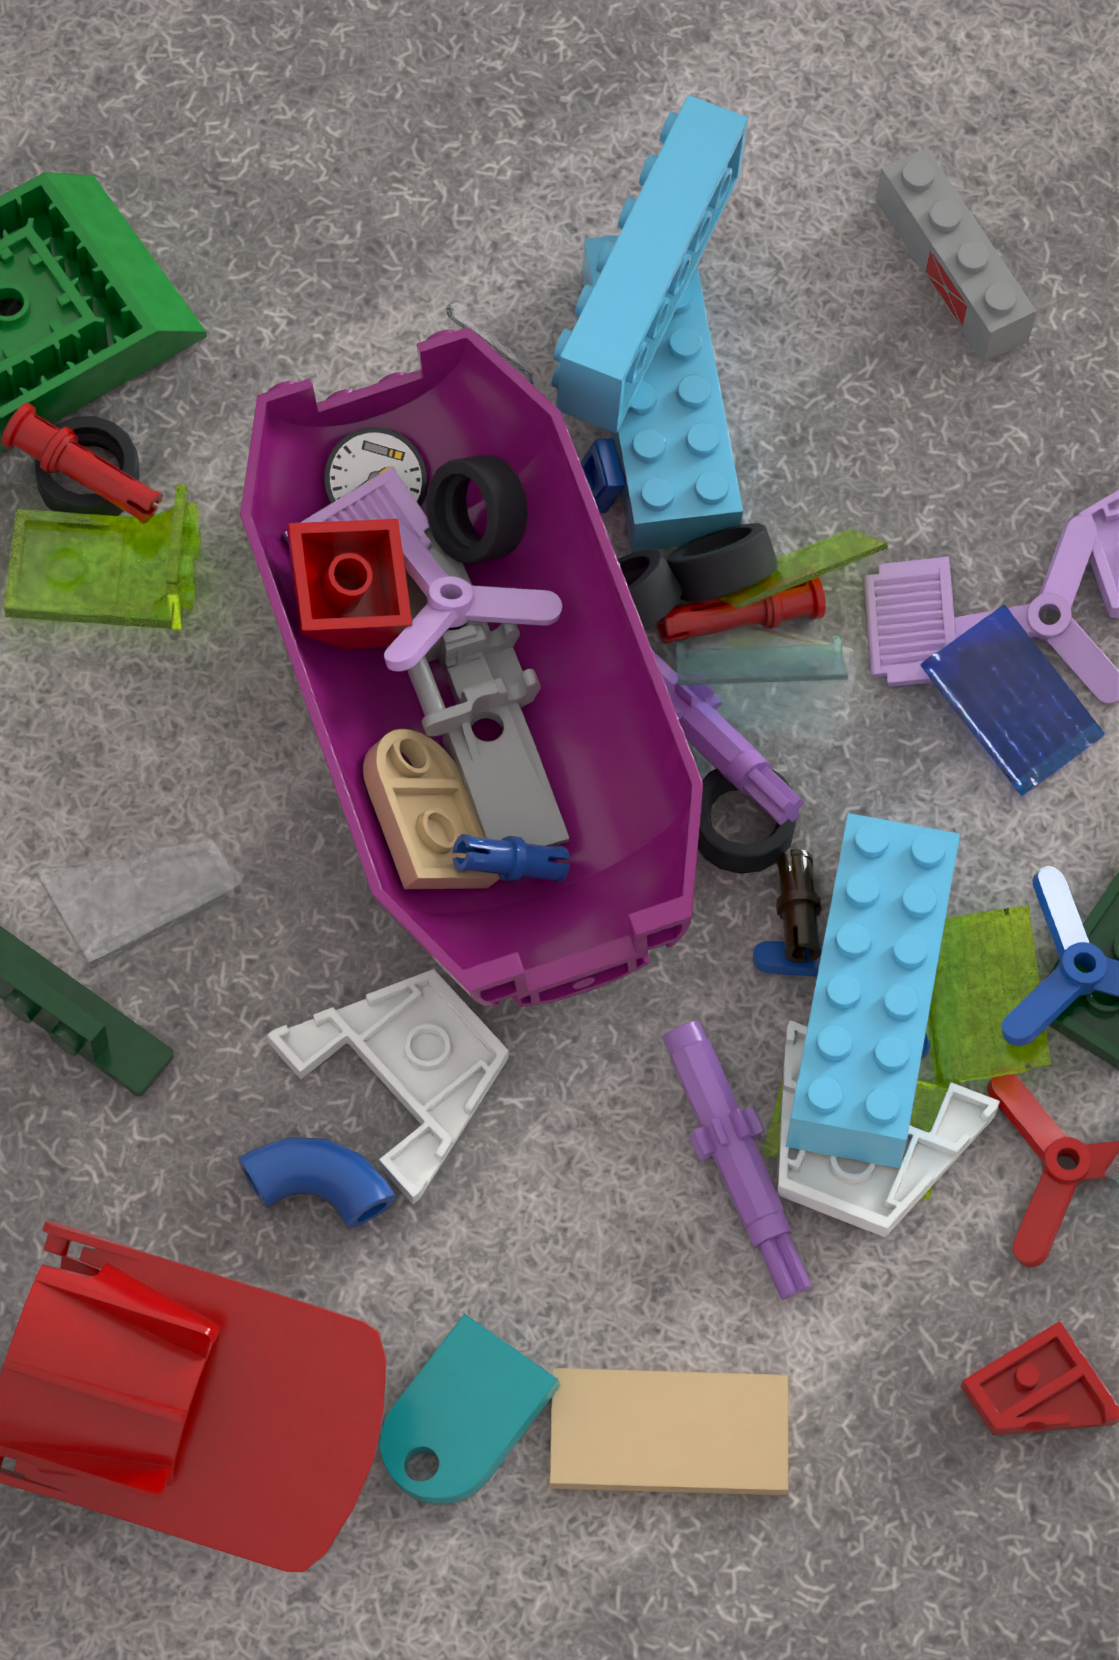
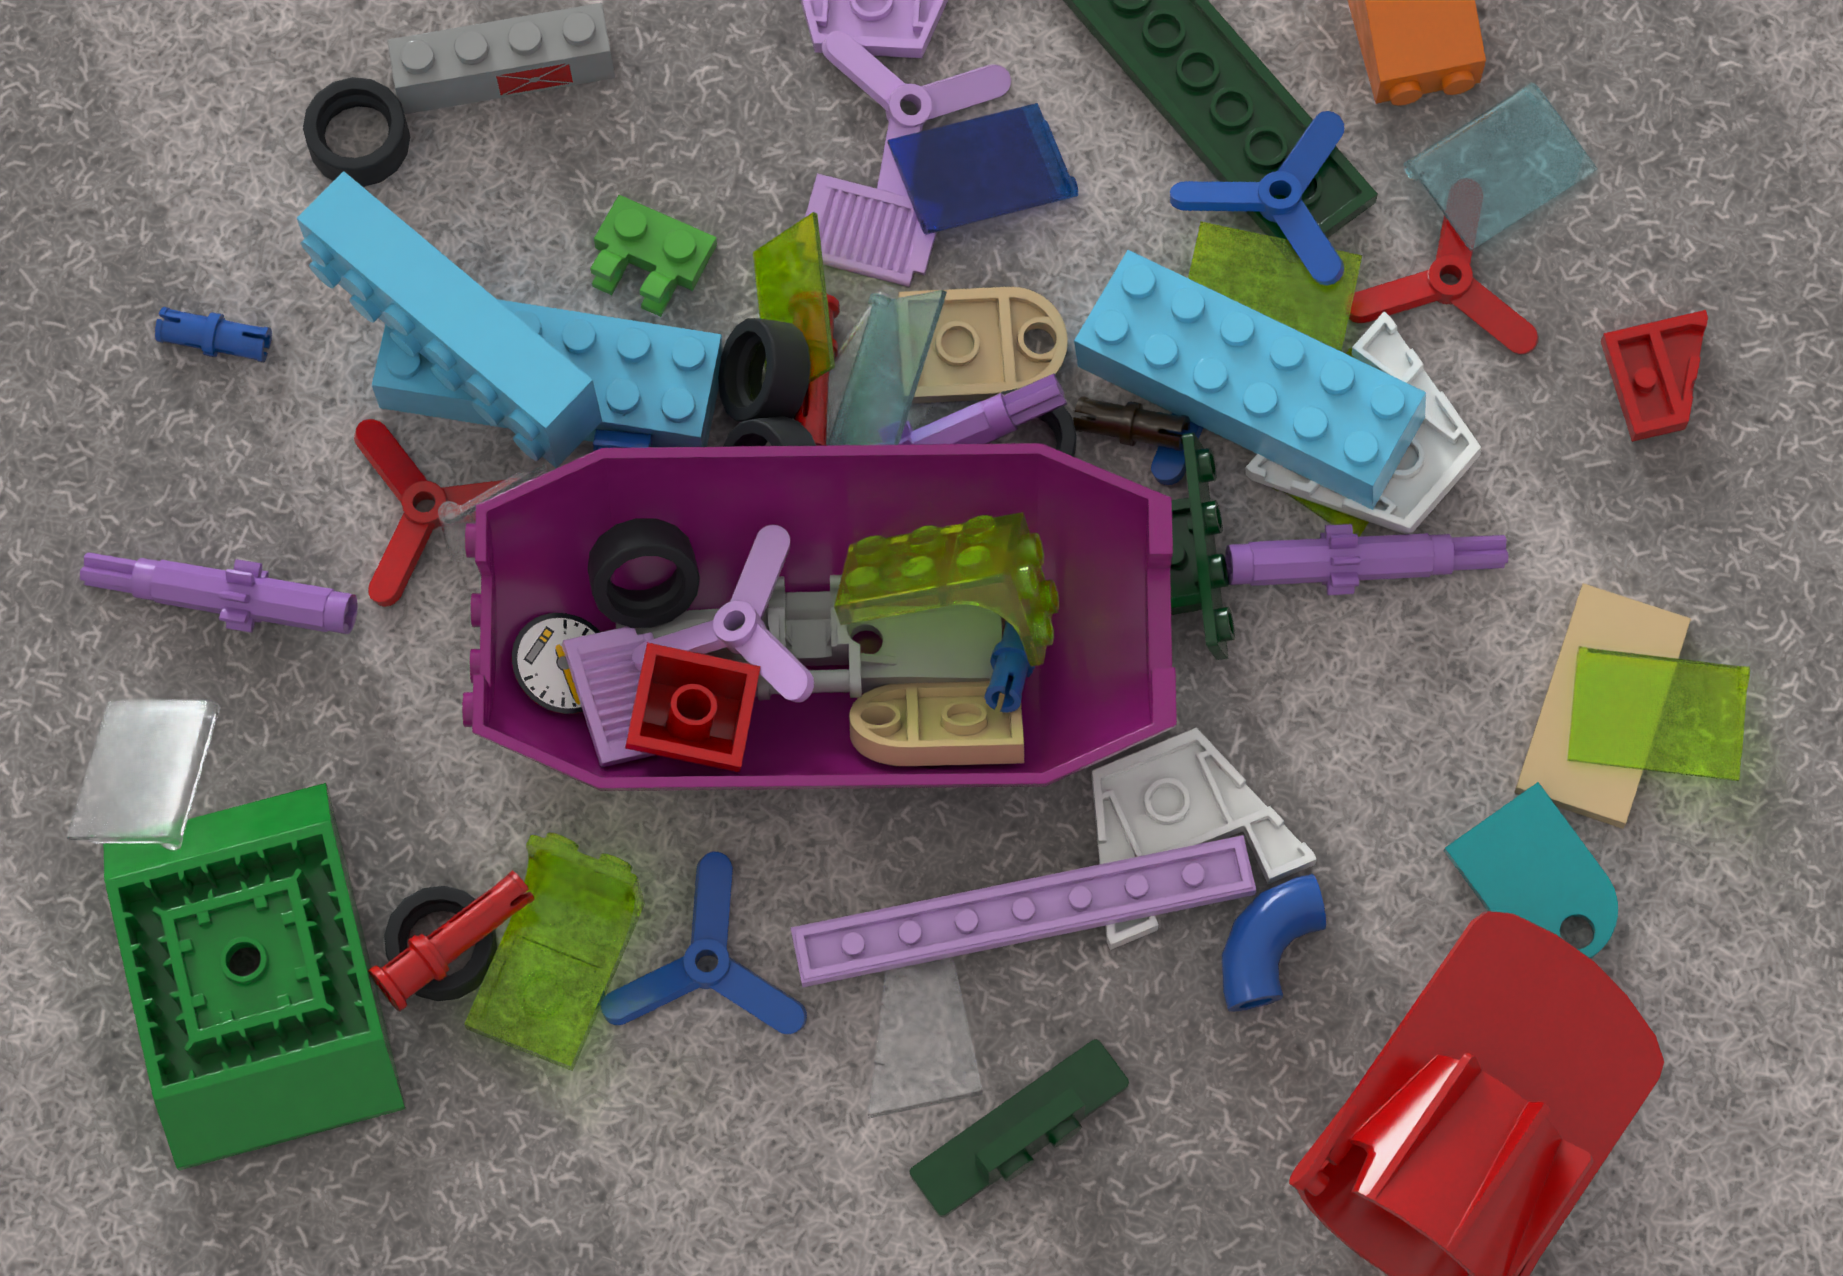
camera: 65 degrees left, 5 degrees up
none -> clear piece [67,699,221,850]
none -> medium lavender piece [80,552,358,634]
none -> blue pin [155,307,272,362]
none -> black tyre [303,77,410,187]
none -> red piece [354,419,529,607]
none -> bright green plate [590,195,717,317]
none -> blue piece [601,852,807,1034]
none -> lavender tile [791,835,1256,988]
none -> clear neon green bracket [834,512,1059,666]
none -> tan tile [897,287,1068,404]
none -> dark green bracket [1170,432,1235,660]
none -> clear neon green piece [1567,646,1750,781]

